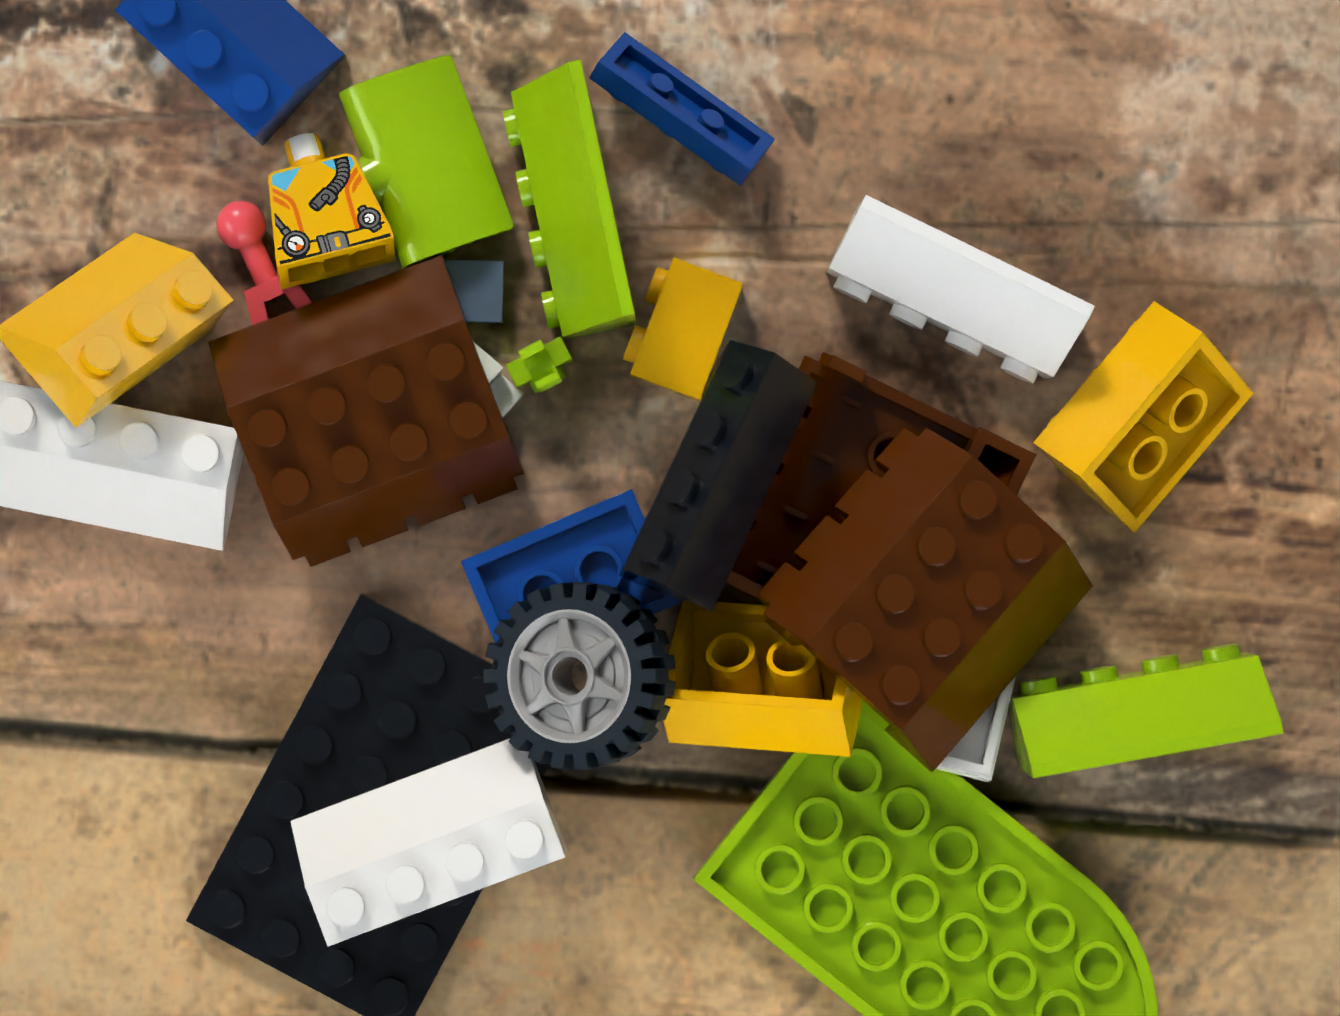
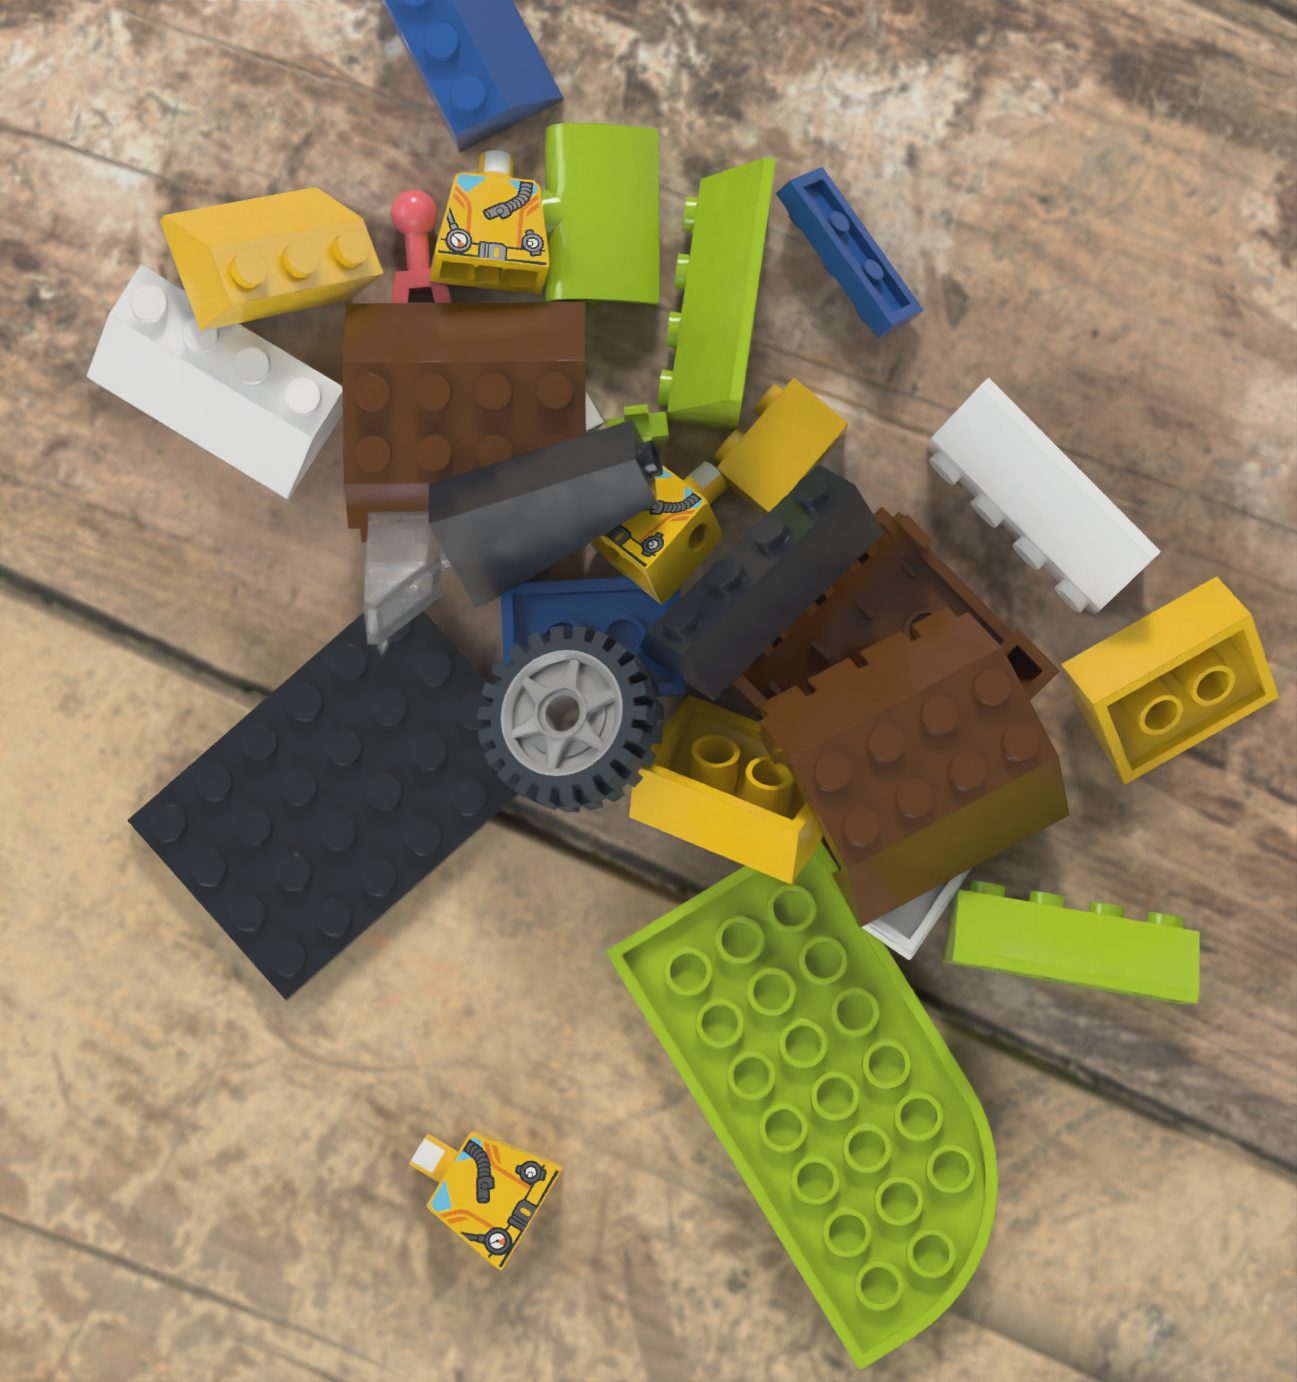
camera: 20 degrees right, 5 degrees down
white slope [290,738,567,946] -> none
sand blue tile [444,260,505,324] -> none
none -> clear slope [363,512,454,644]
none -> black slope [428,420,663,607]
none -> yellow torso [590,461,728,605]

